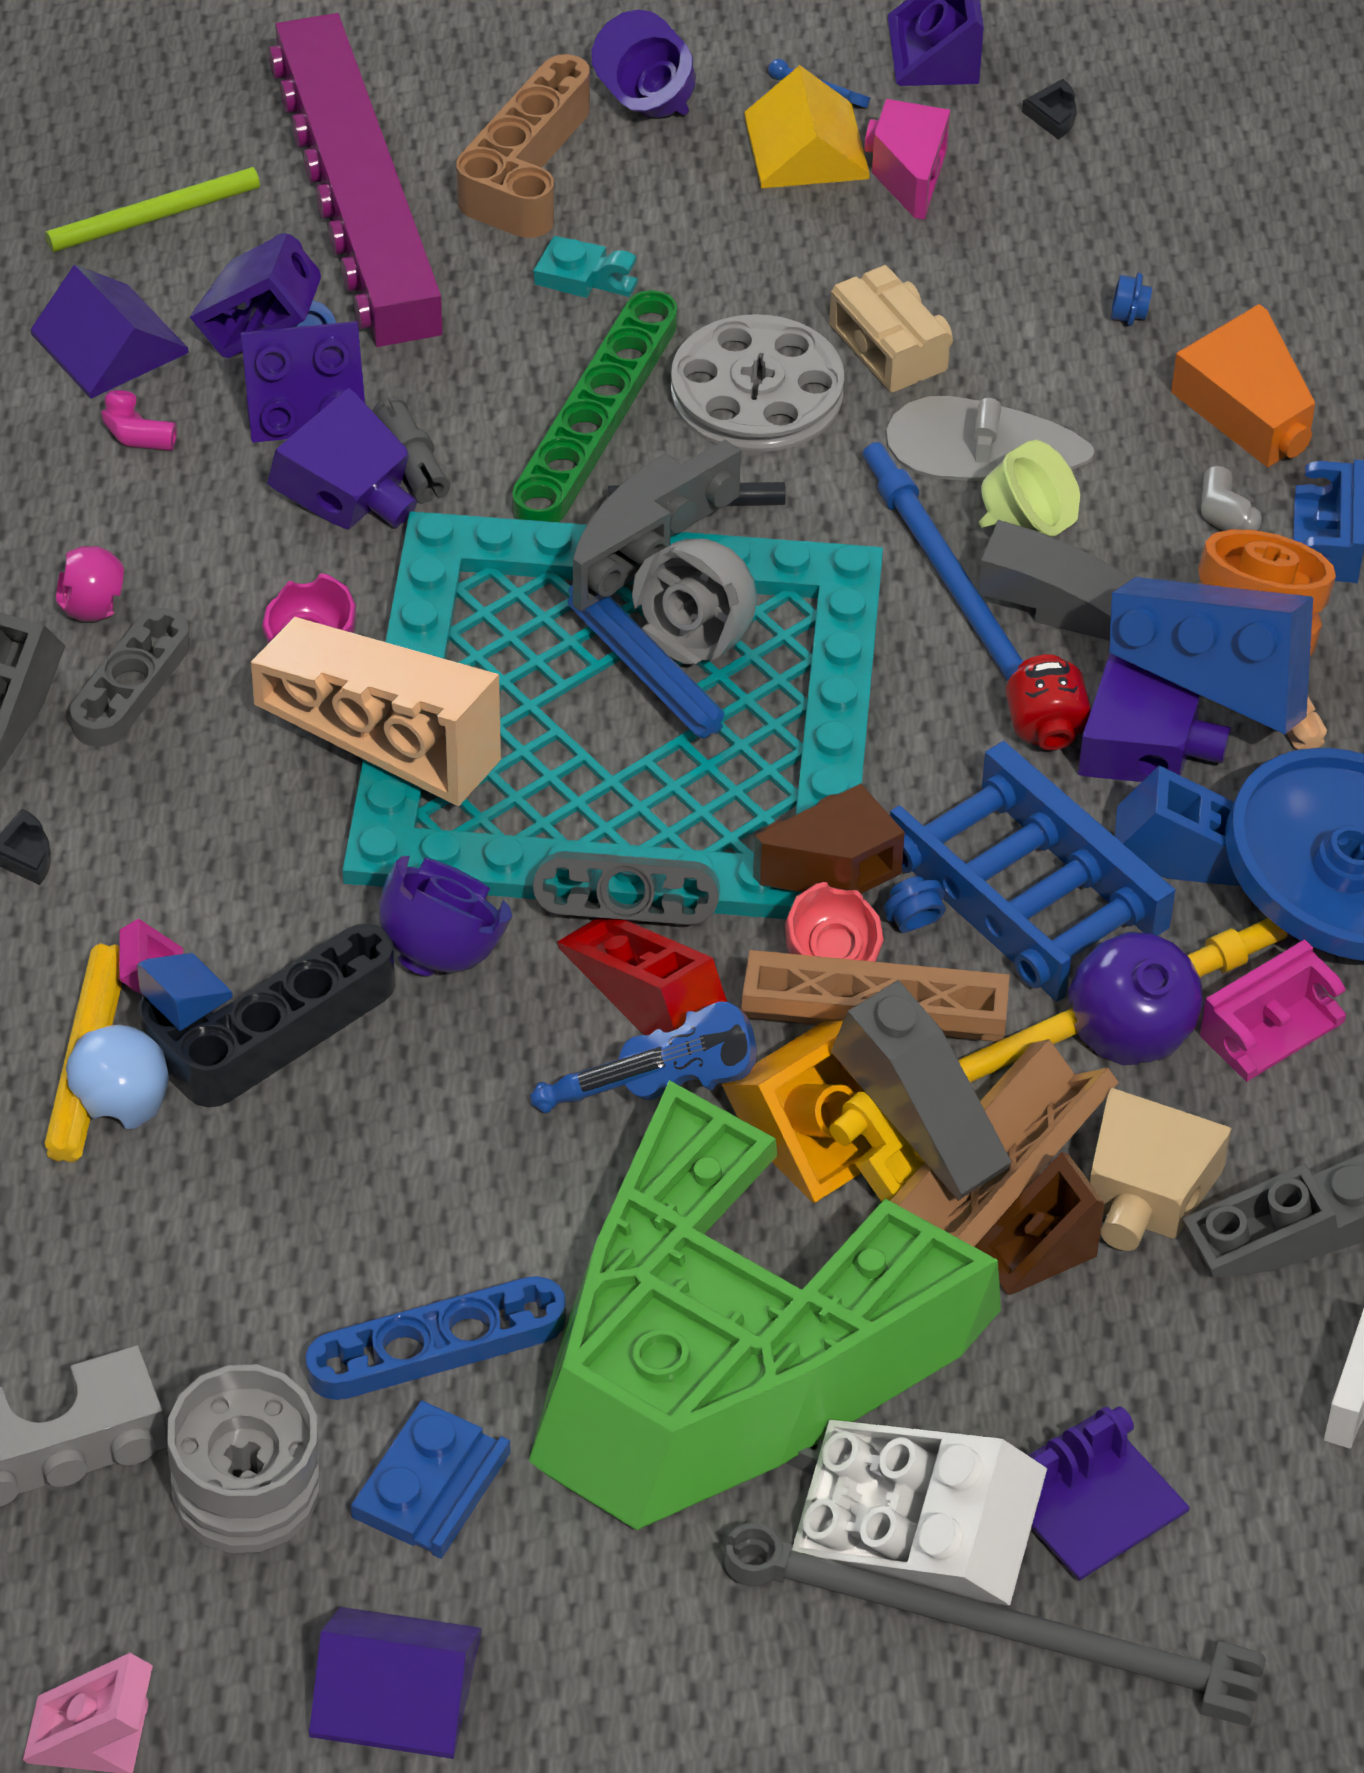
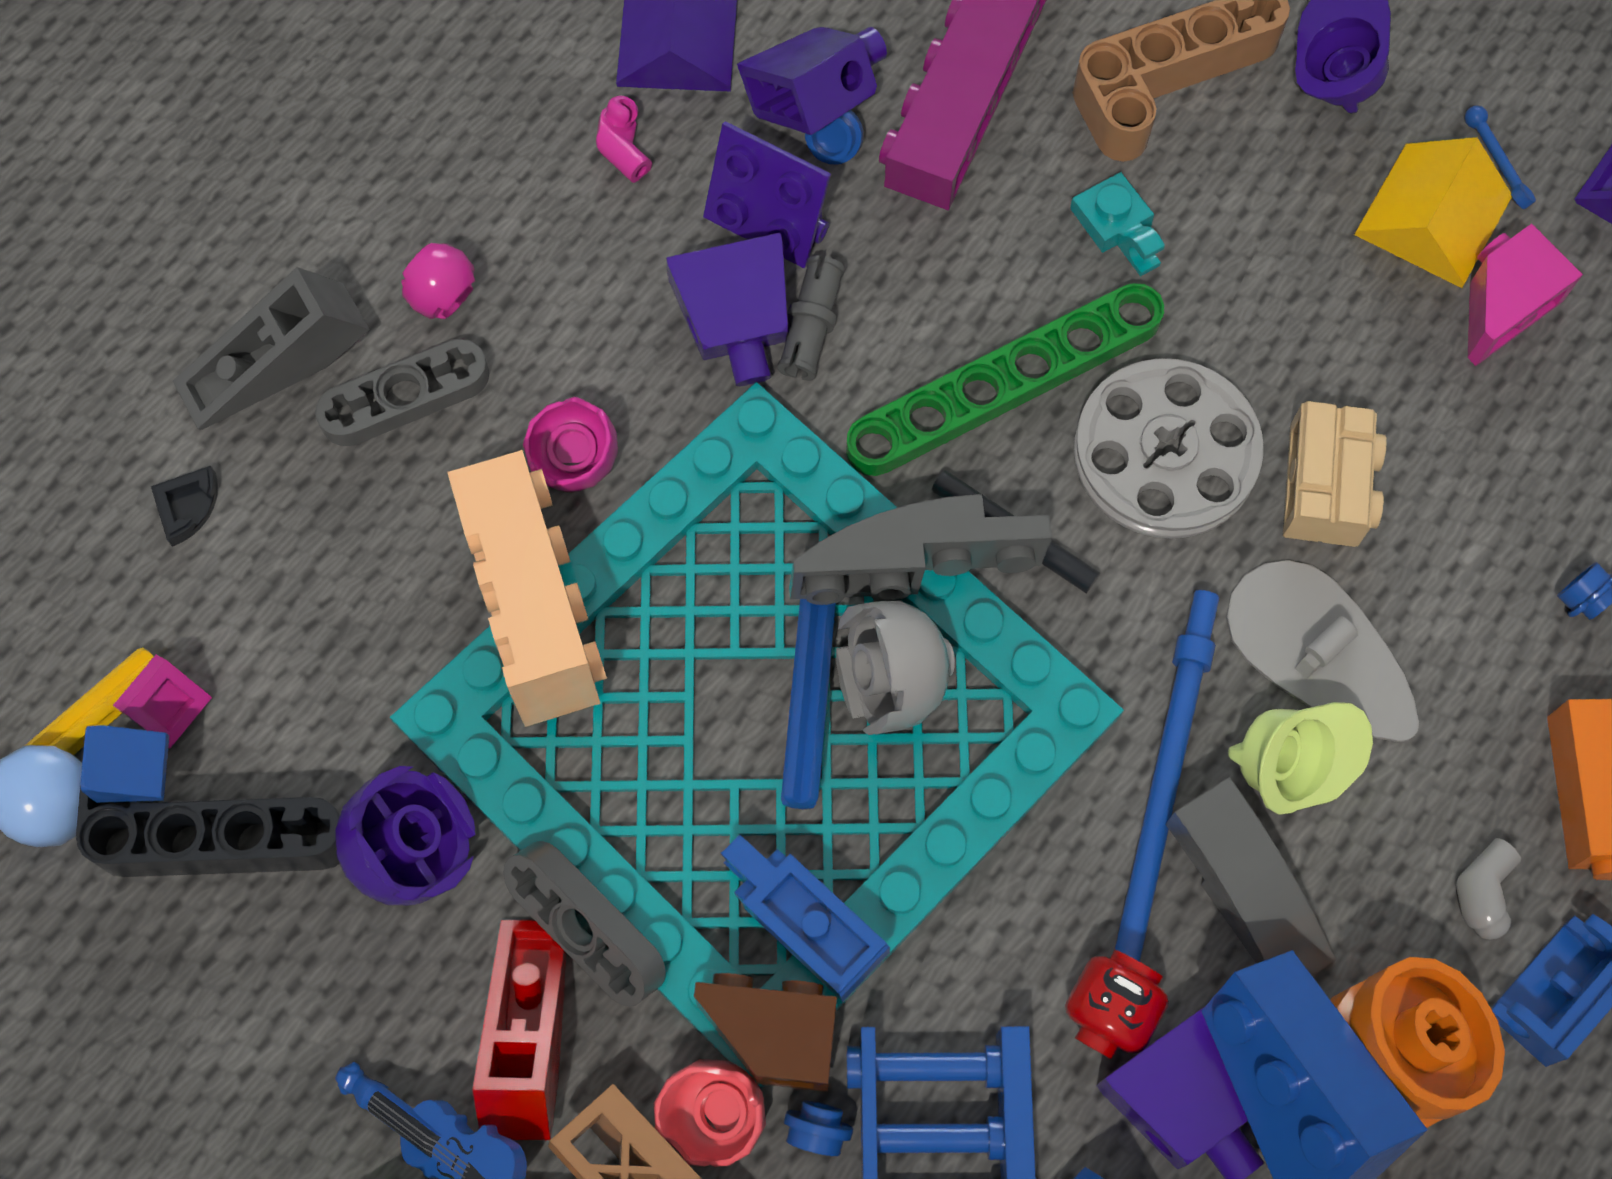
camera: 40 degrees right, 20 degrees up
none -> blue hinge [721,835,890,1002]

